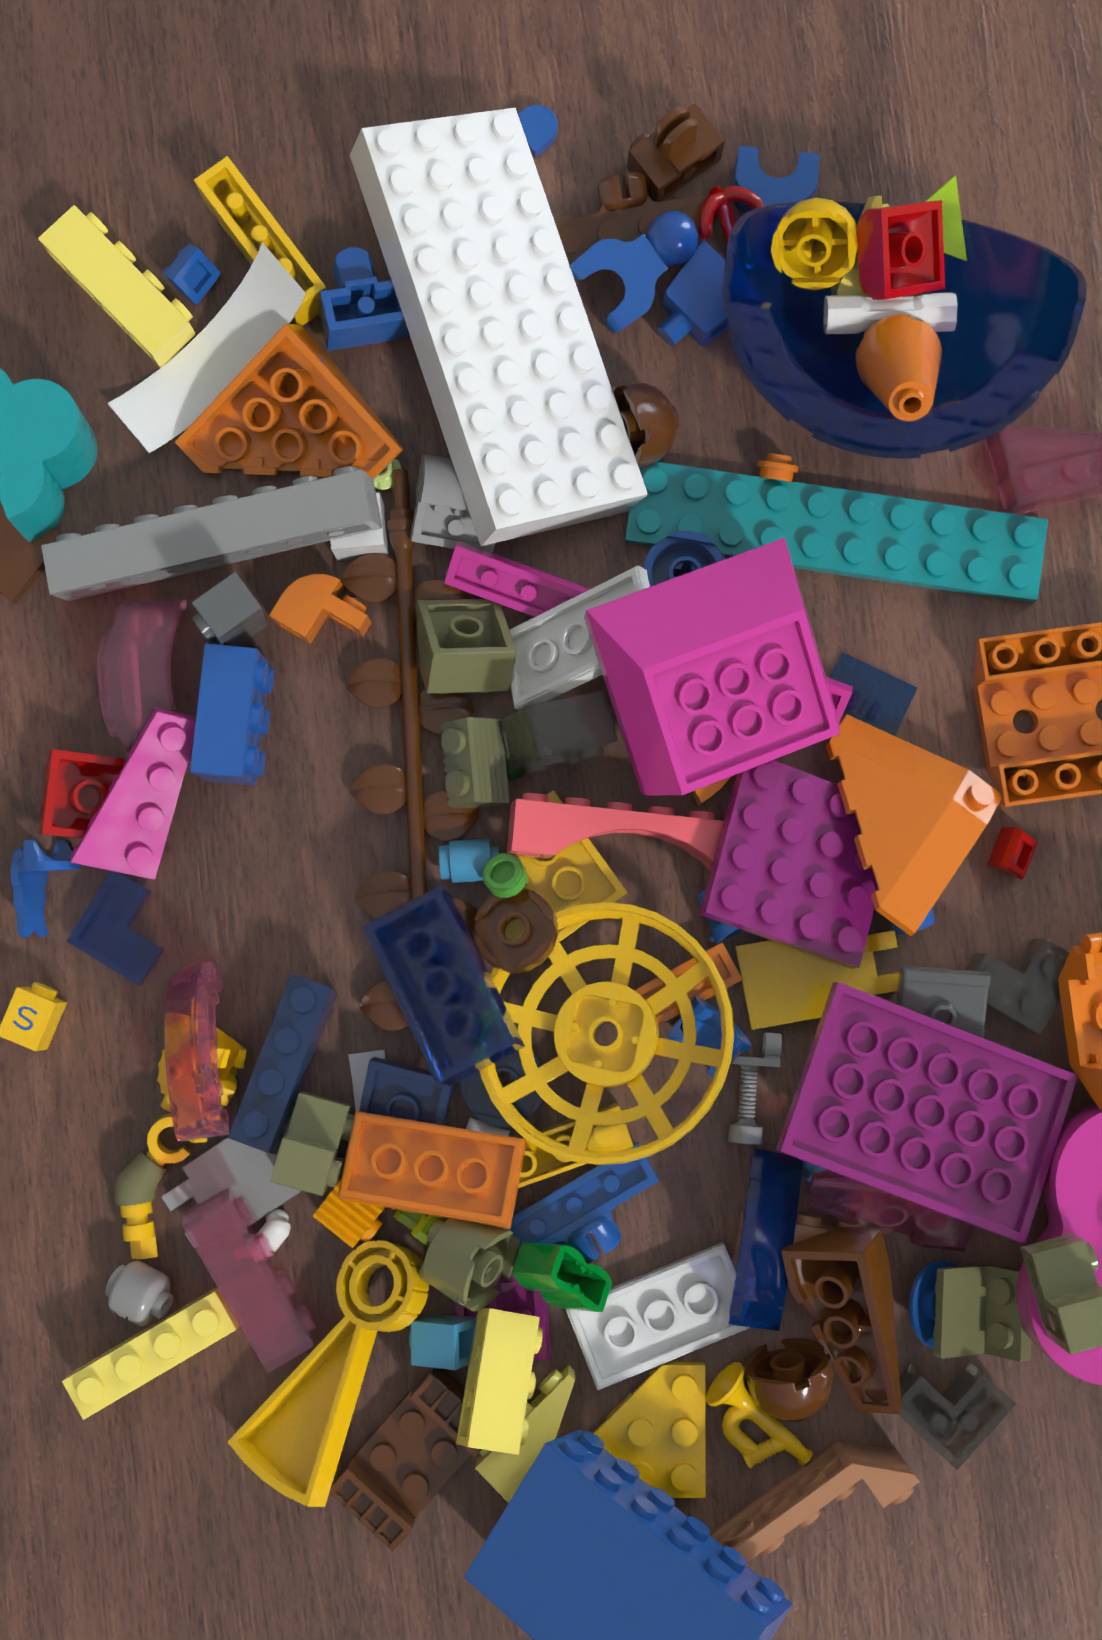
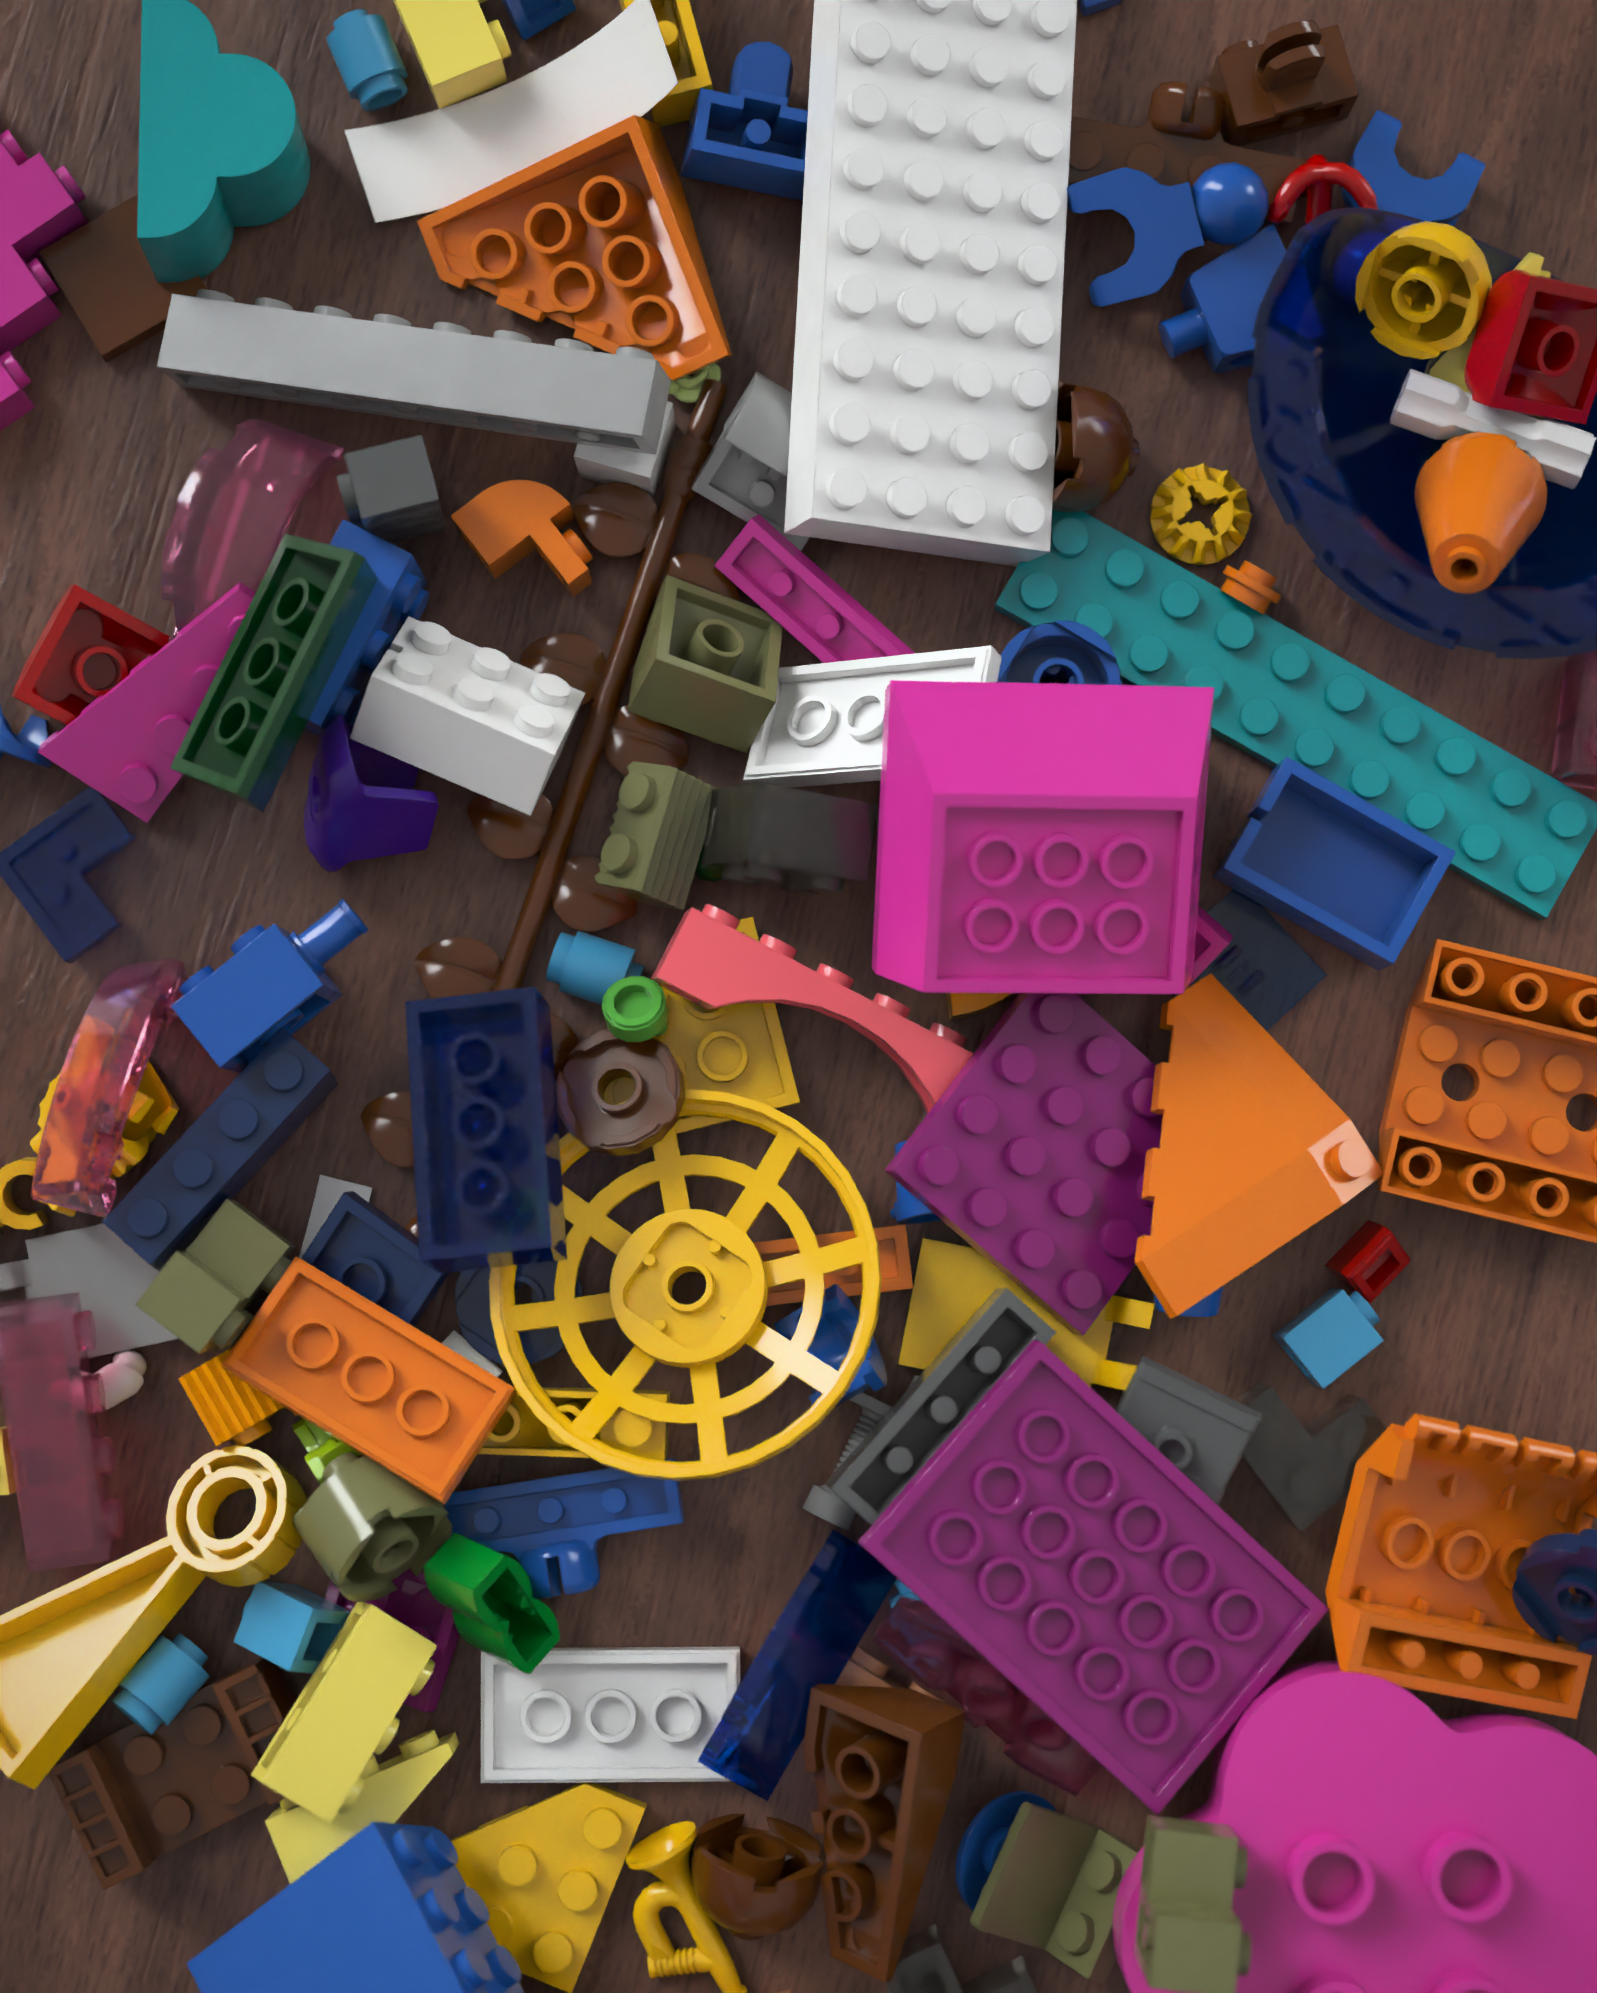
camera: 20 degrees right, 0 degrees up
none -> dark azure brick [112,1633,210,1735]
none -> dark green slope [170,534,378,812]
none -> blue brick [171,898,369,1073]
none -> dark purple piece [304,713,439,873]
none -> dark azure brick [326,9,408,111]
none -> white piece [350,616,585,816]
none -> dark grey brick [825,1288,1056,1526]
none -> yellow gear [1150,463,1252,565]
none -> blue piece [1212,756,1456,971]
none -> dark azure brick [1272,1288,1384,1389]

